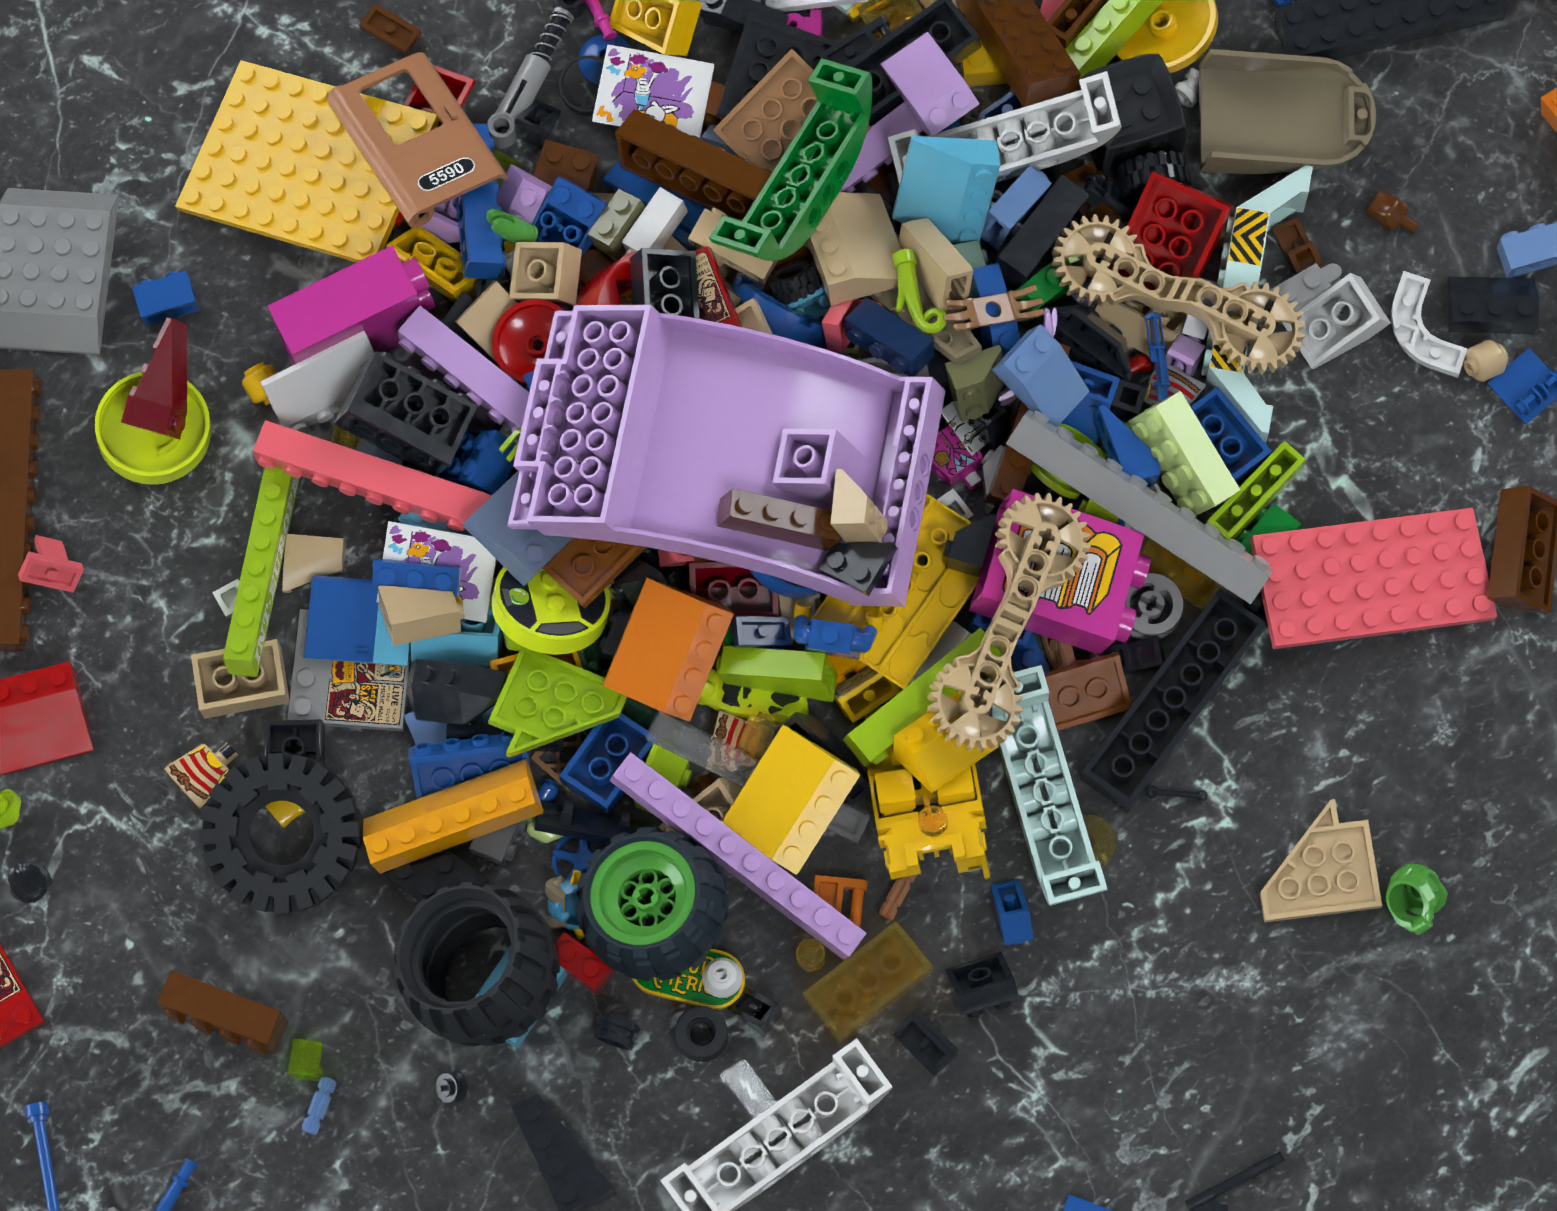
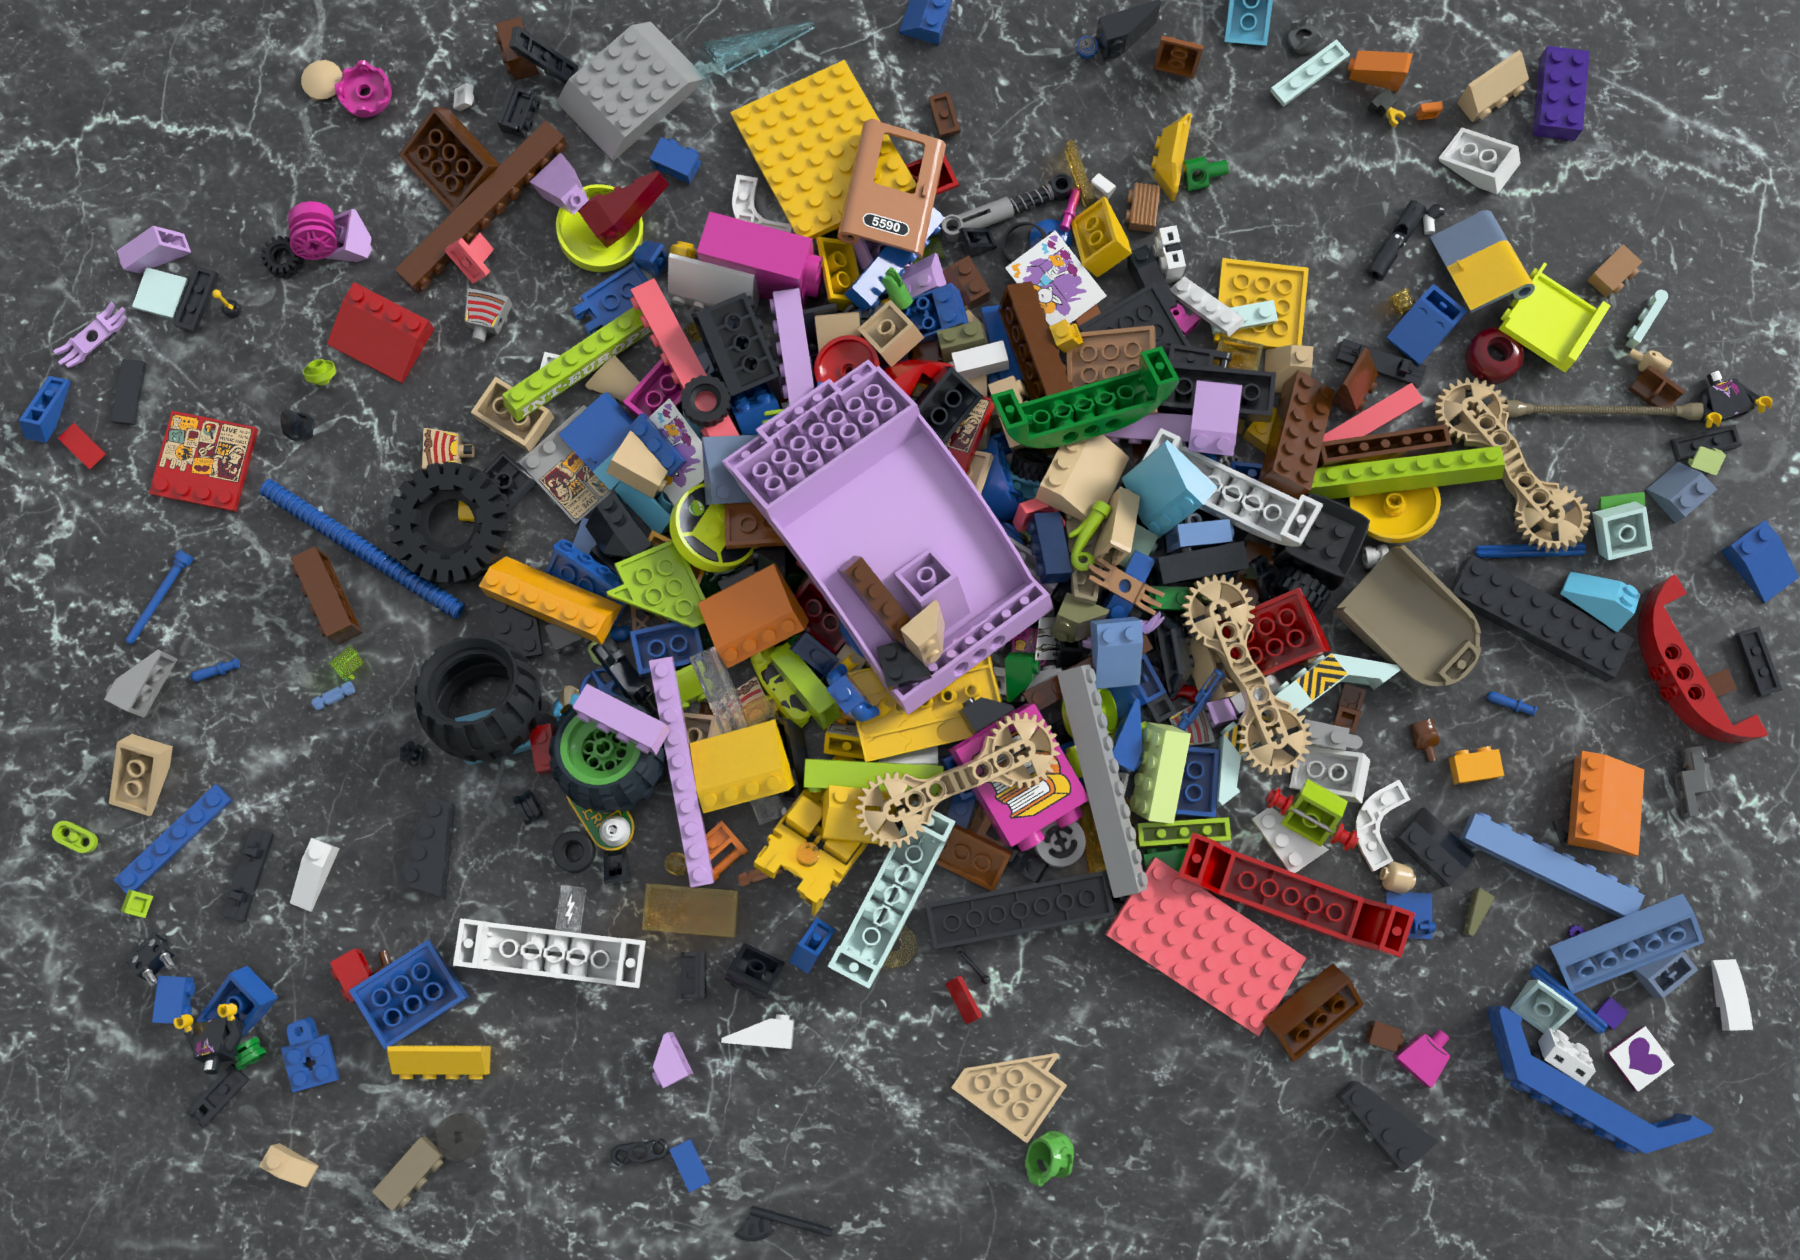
camera: 40 degrees right, 5 degrees up
none -> blue piece [259,479,465,619]
none -> light grey torso [465,288,512,343]
none -> lavender slope [530,153,589,215]
none -> blue tile [572,262,649,336]
none -> lavender brick [572,684,670,754]
none -> dark pink slope [623,359,682,417]
none -> blue slope [634,240,668,278]
none -> lavender slope [652,1032,693,1088]
none -> black tyre [681,375,731,427]
none -> clear light blue wedge [703,21,815,74]
none -> white slope [721,1014,795,1049]
none -> white plate [732,175,792,233]
none -> red slope [946,976,982,1024]
none -> green slope [1005,652,1040,702]
none -> yellow brick [1049,319,1084,353]
none -> red slope [1178,833,1415,958]
none -> white wing [1251,807,1329,873]
none -> lime brick [1265,779,1359,851]
none -> light orange brick [1448,746,1504,785]
none -> blue piece [1486,691,1537,717]

